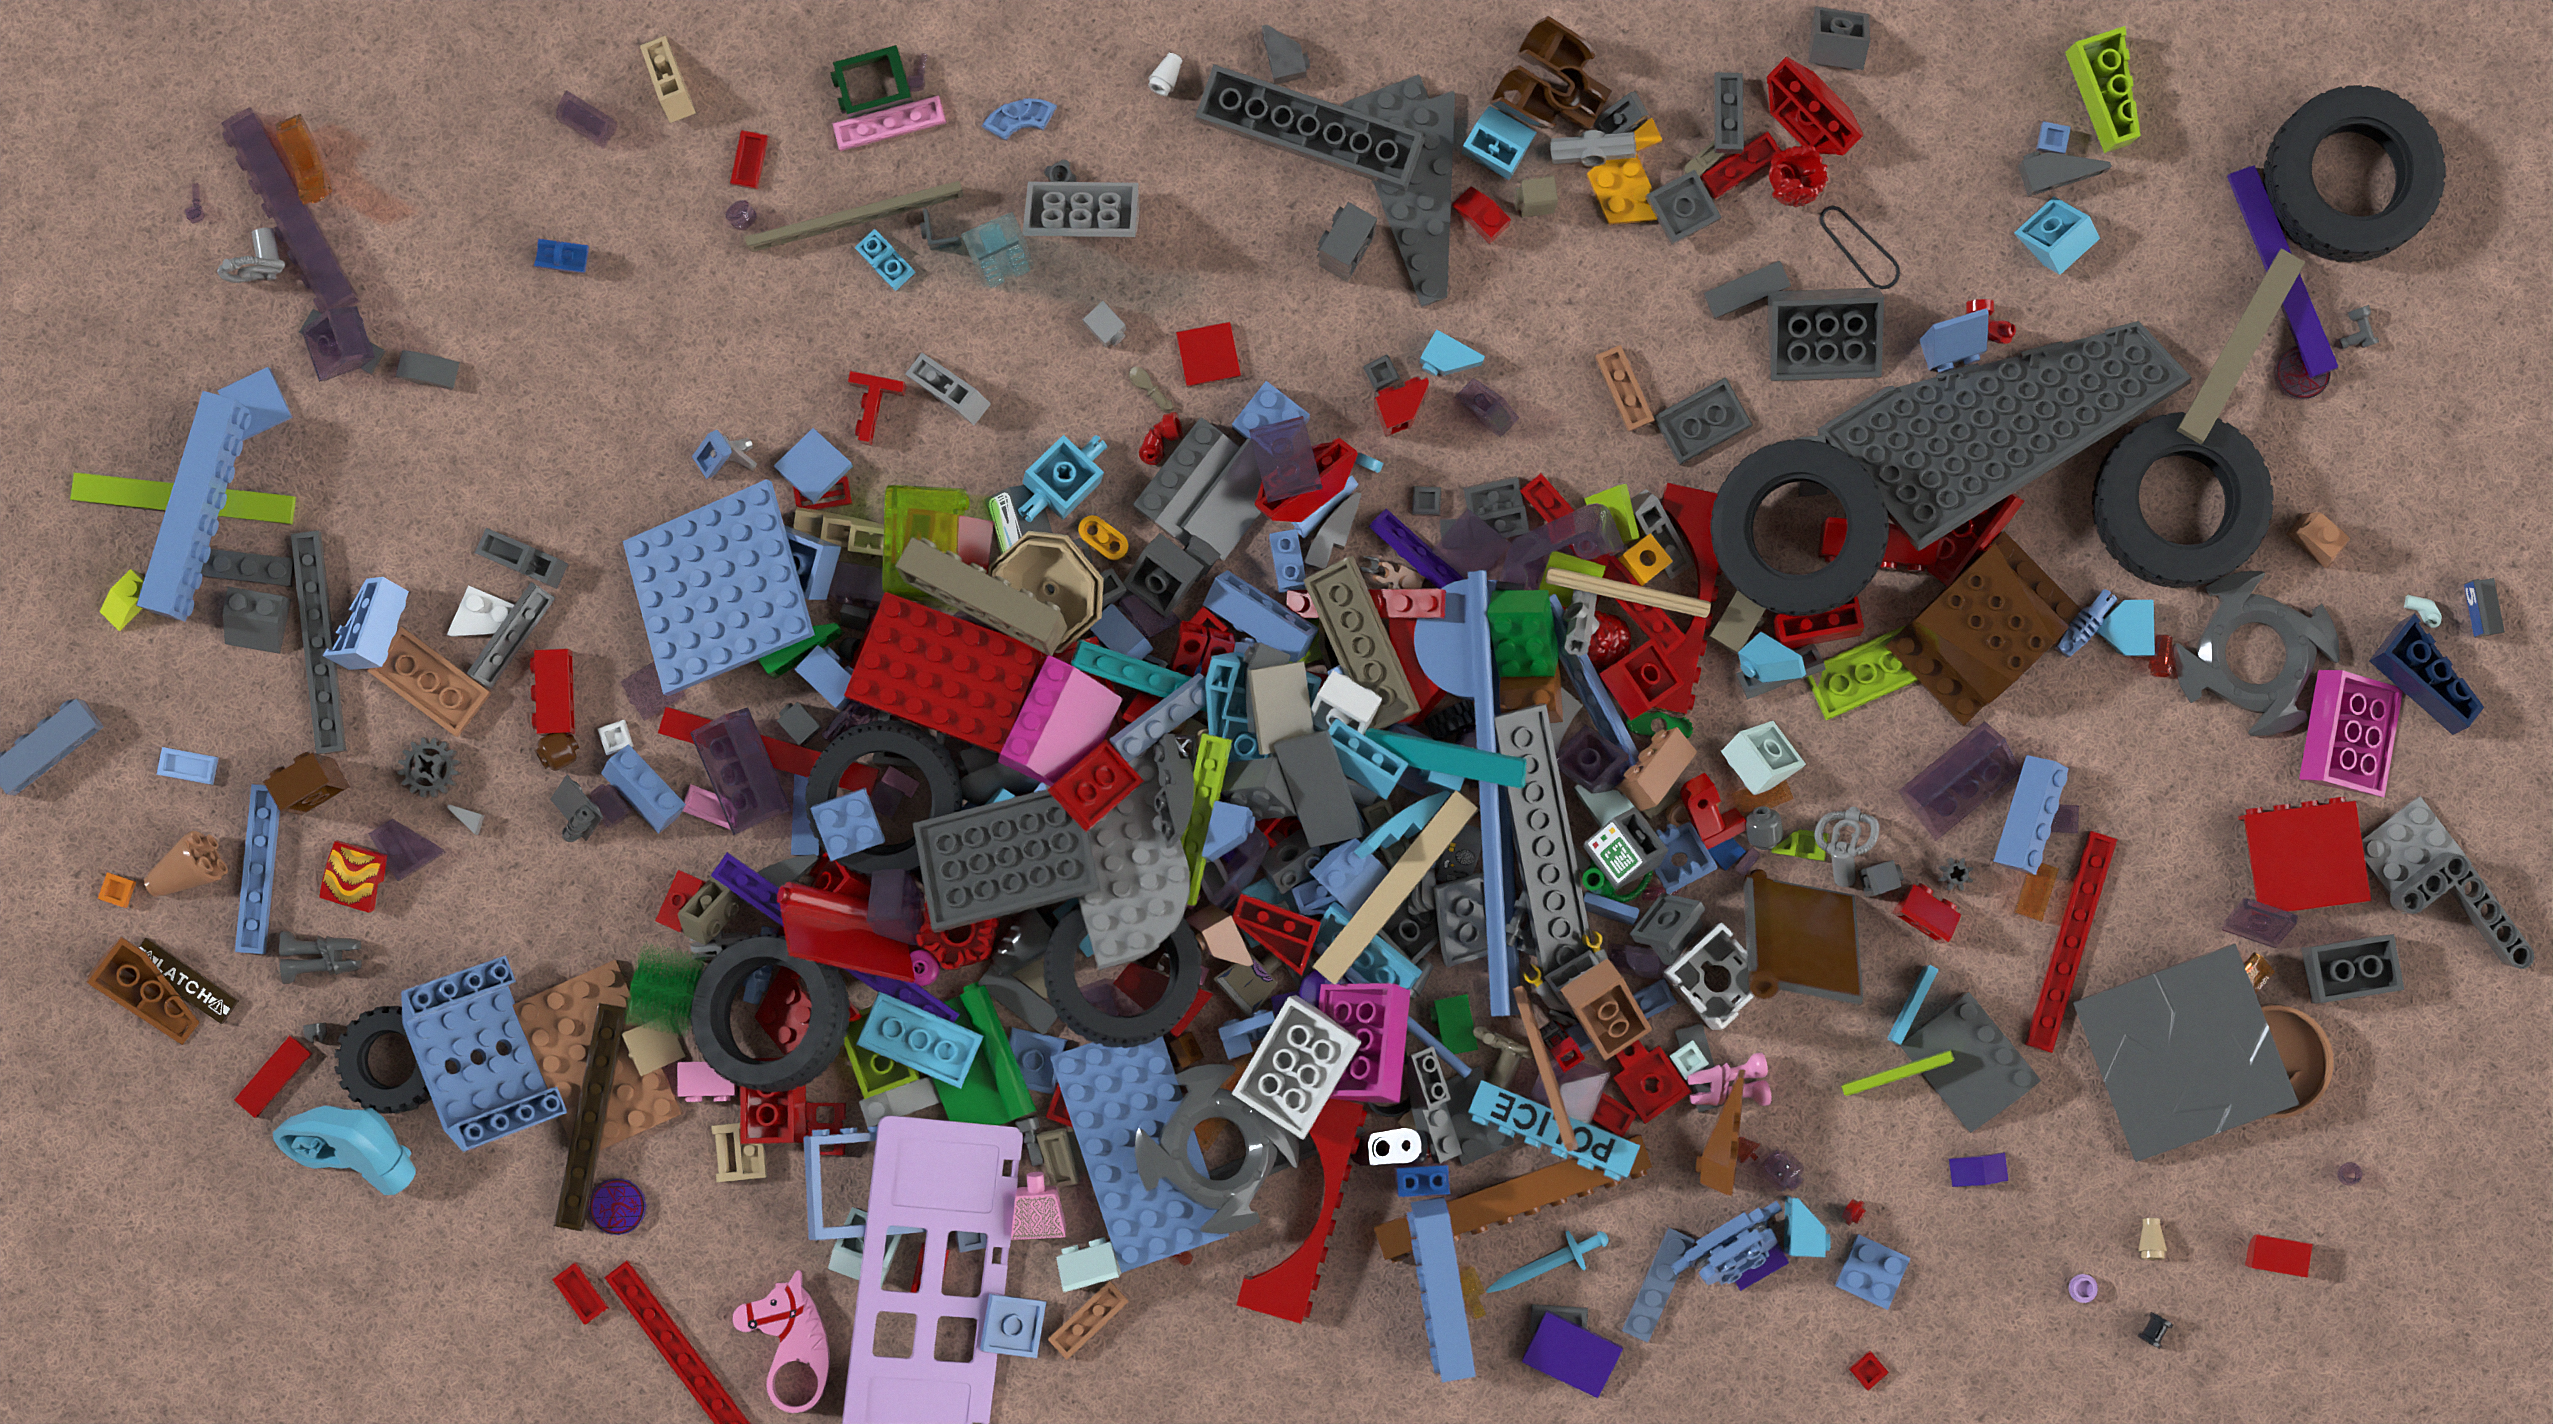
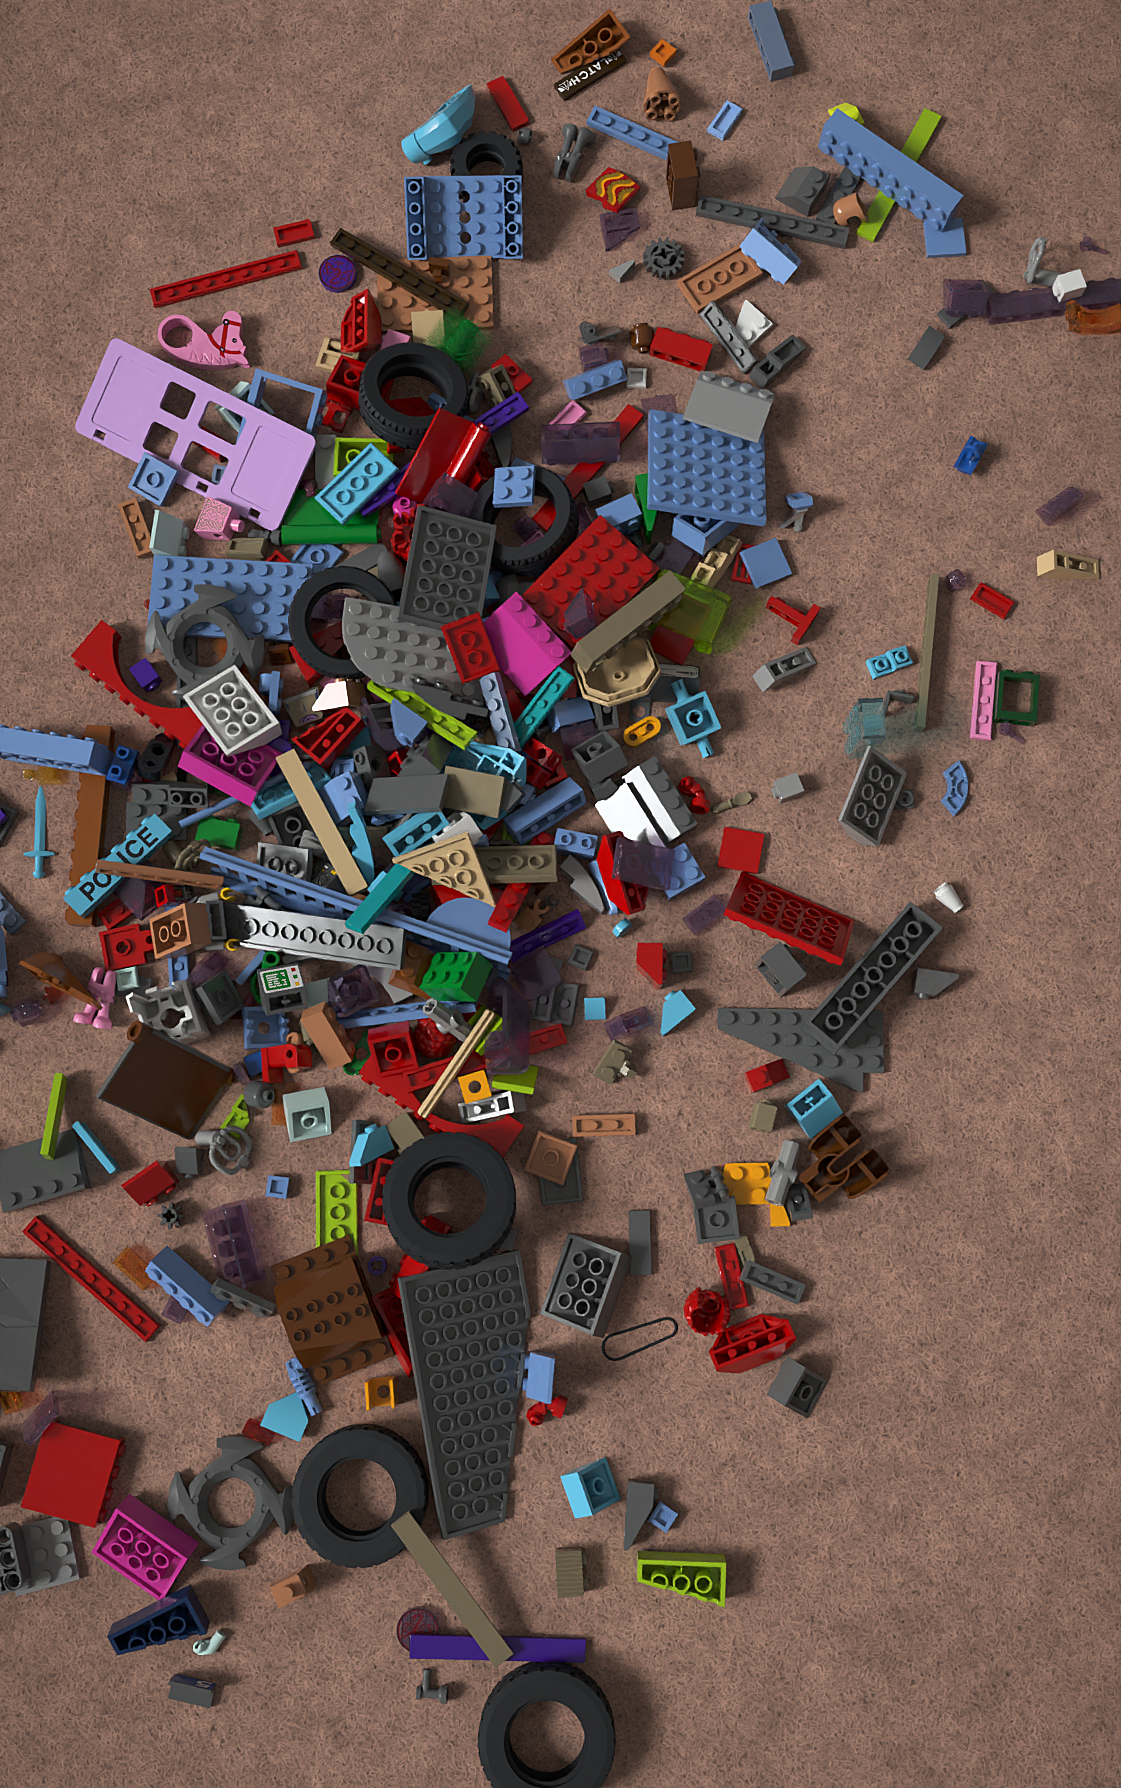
camera: 115 degrees right, 5 degrees down
none -> dark purple brick [129,657,163,693]
none -> dark grey plate [210,1278,276,1318]
none -> medium blue plate [265,1175,290,1199]
none -> clear pink arm [299,479,318,497]
none -> red wedge [340,289,381,353]
none -> light orange piece [365,1376,398,1411]
none -> dark purple bush [367,1256,387,1275]
none -> tan tile [392,831,497,907]
none -> reddish brown tile [429,257,450,283]
none -> nougat tile [524,1131,578,1185]
none -> dark tan brick [555,1547,588,1598]
none -> clear purple slope [563,589,597,640]
none -> medium azure slope [584,997,606,1020]
none -> dark tan hinge [592,1039,637,1085]
none -> clear purple plate [682,894,726,936]
none -> light grey slope [683,370,775,443]
none -> dark grey plate [683,1166,730,1209]
none -> red plate [723,872,855,966]
none -> nougat helmet [833,192,869,227]
none -> white brick [1052,269,1087,303]

